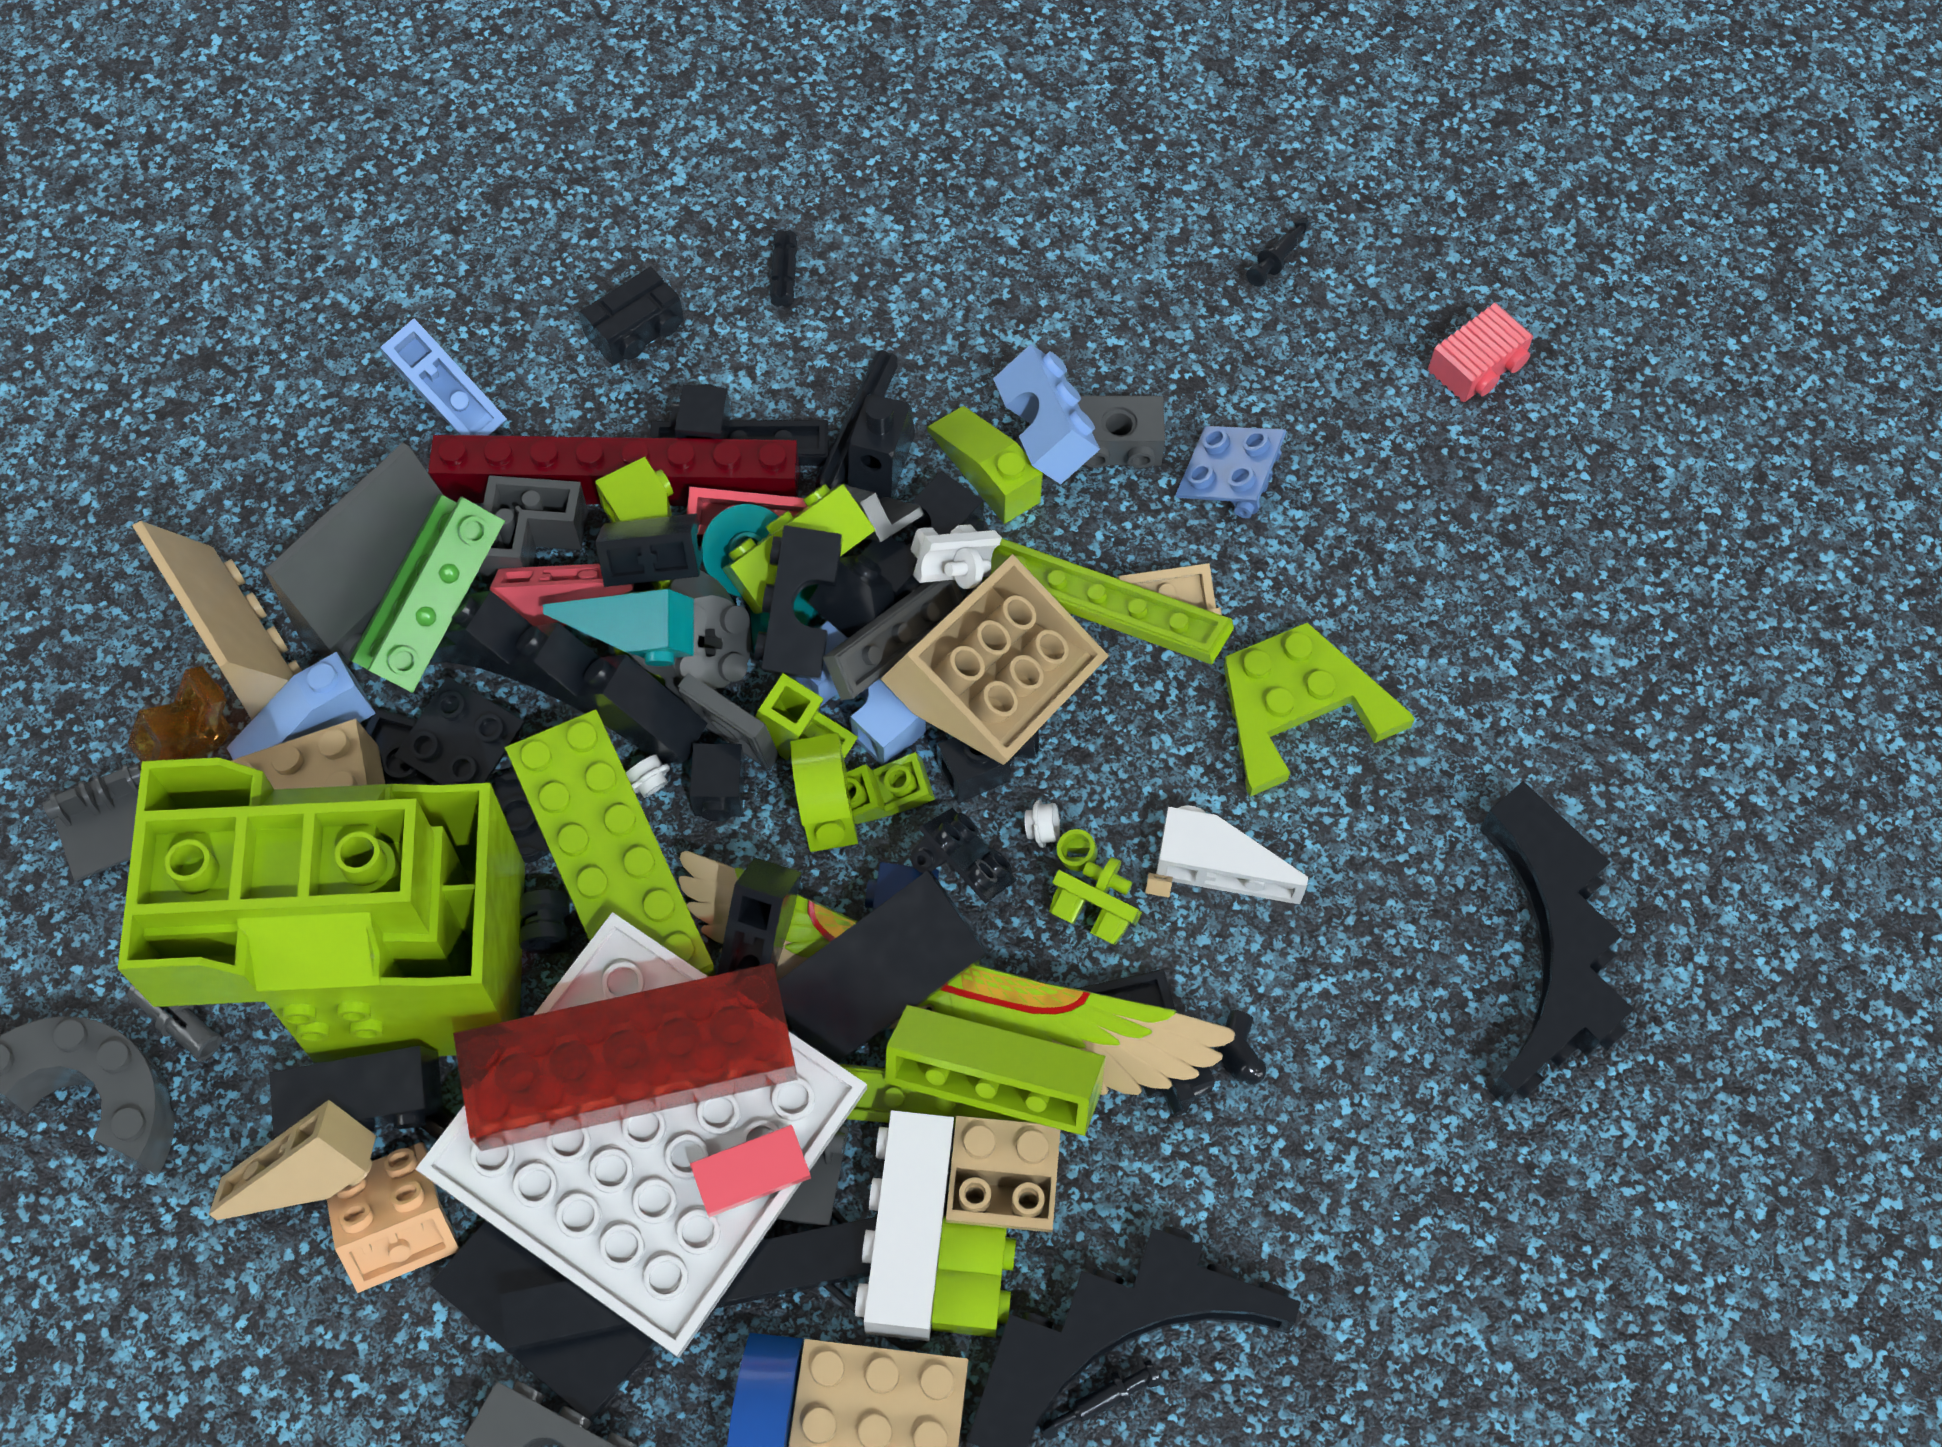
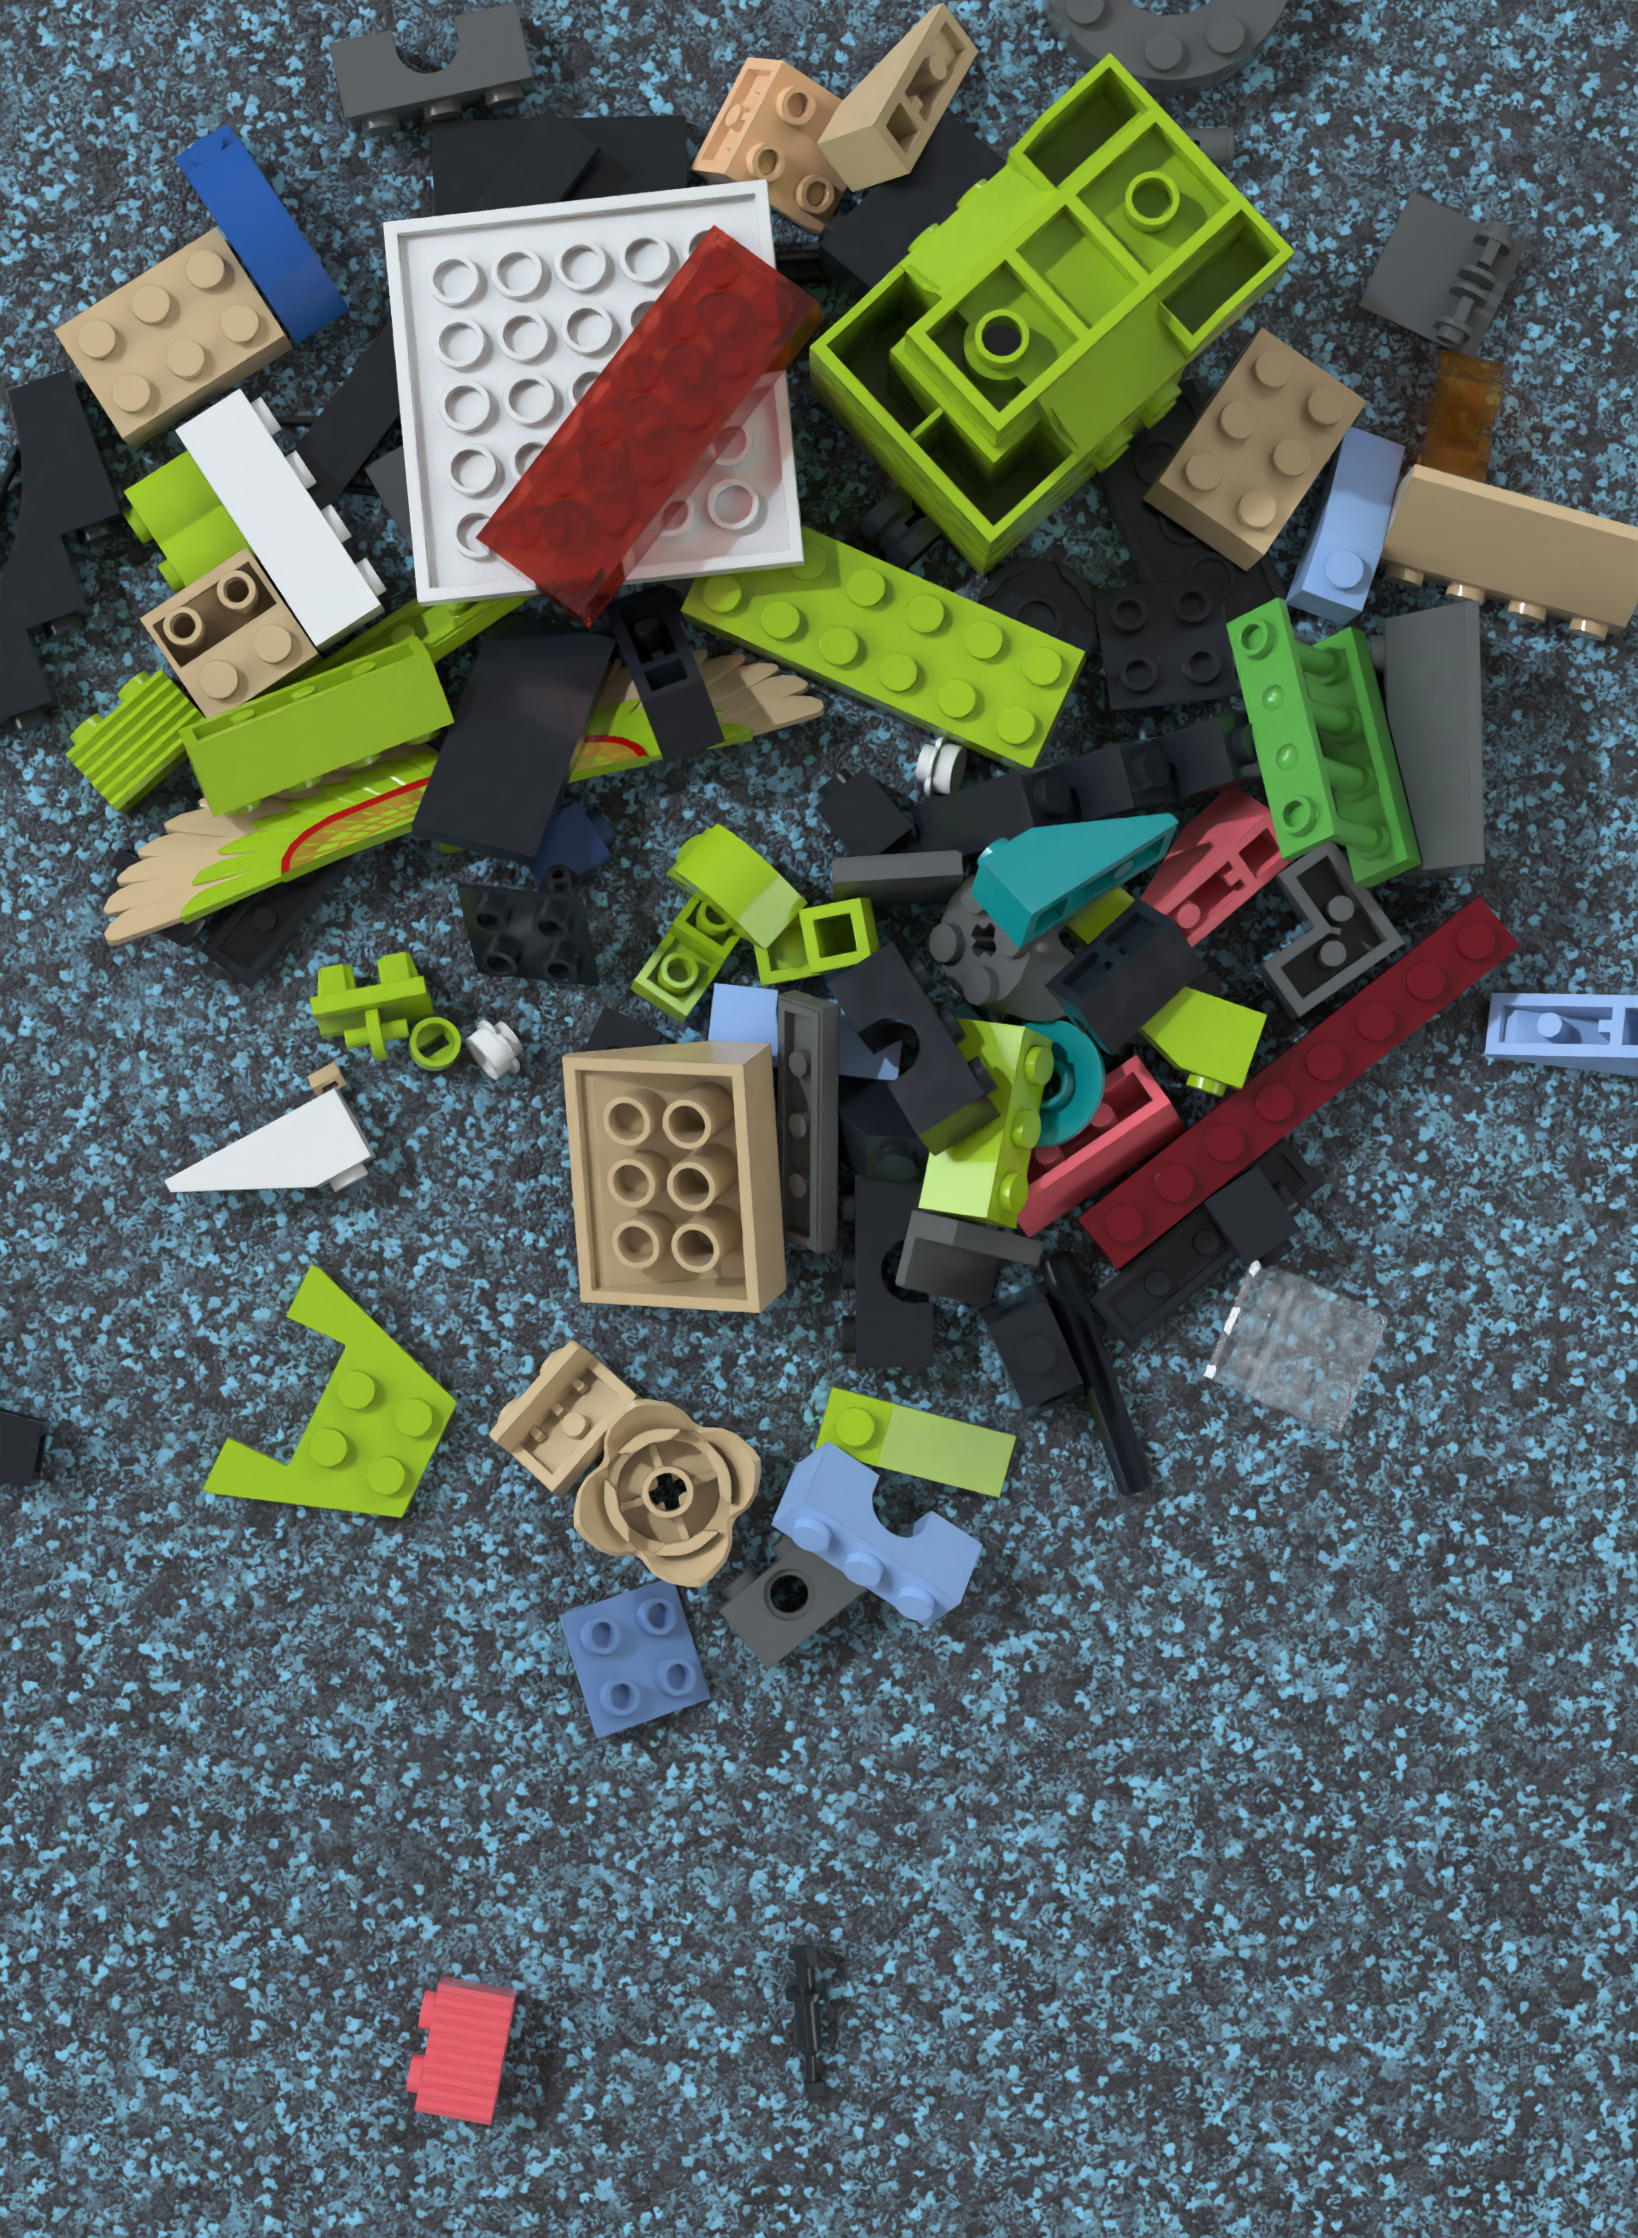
camera: 140 degrees right, 25 degrees up
black brick [579,267,684,366] -> none
coral tile [690,1125,811,1218] -> none
black axle [770,230,797,307] -> none
white hips [911,524,1002,589] -> none
lime tile [982,538,1234,665] -> none
black arm [1218,1010,1266,1085] -> none
none -> lime brick [65,668,206,815]
none -> tan brick [574,1399,762,1587]
none -> clear bracket [1204,1260,1388,1433]

